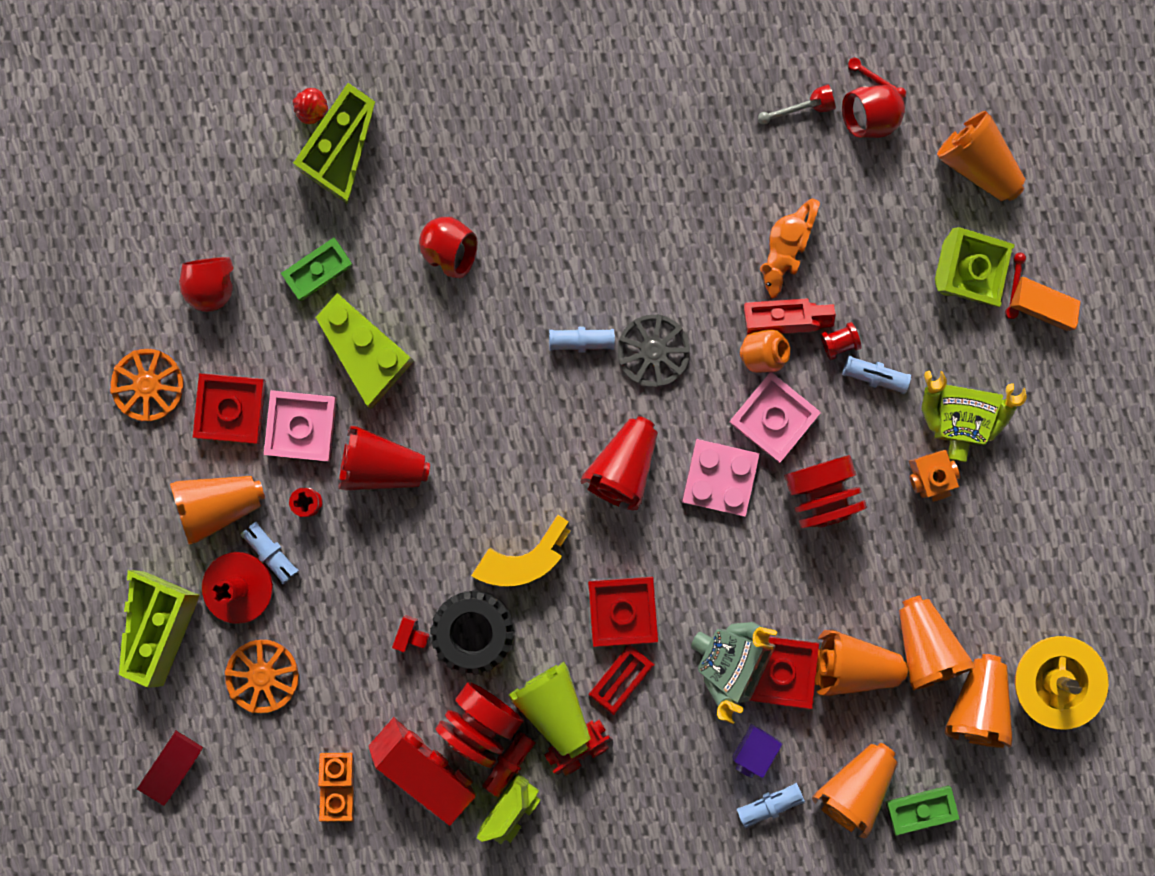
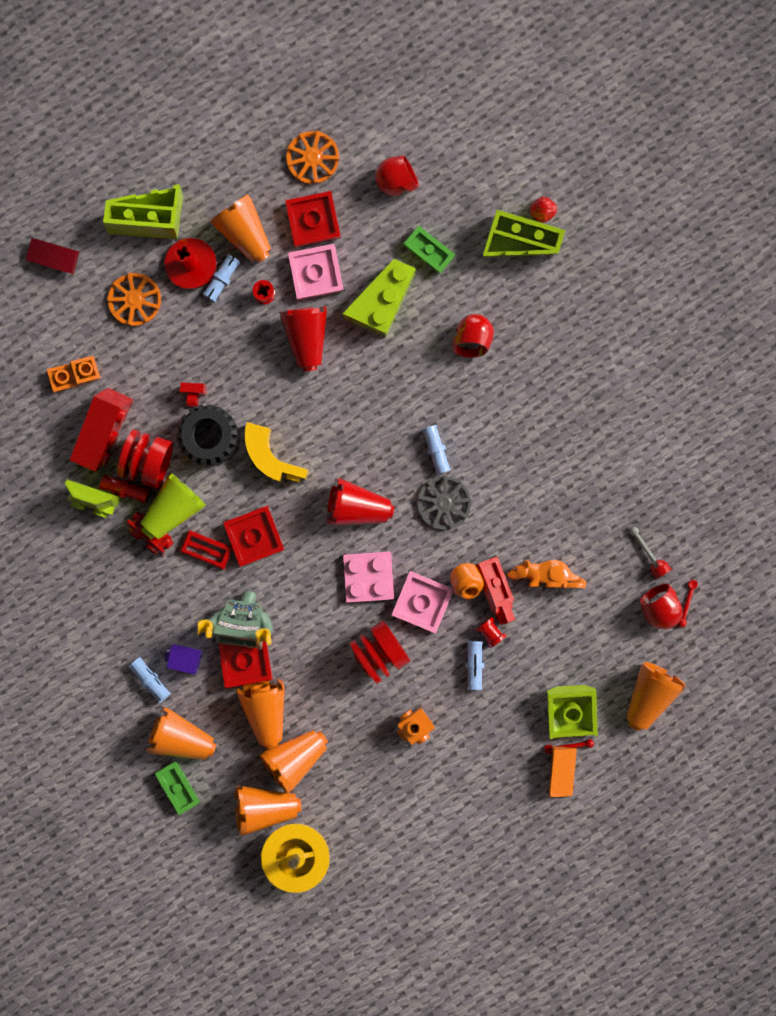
camera: 70 degrees right, 0 degrees up
lime torso [921,371,1027,462] -> none

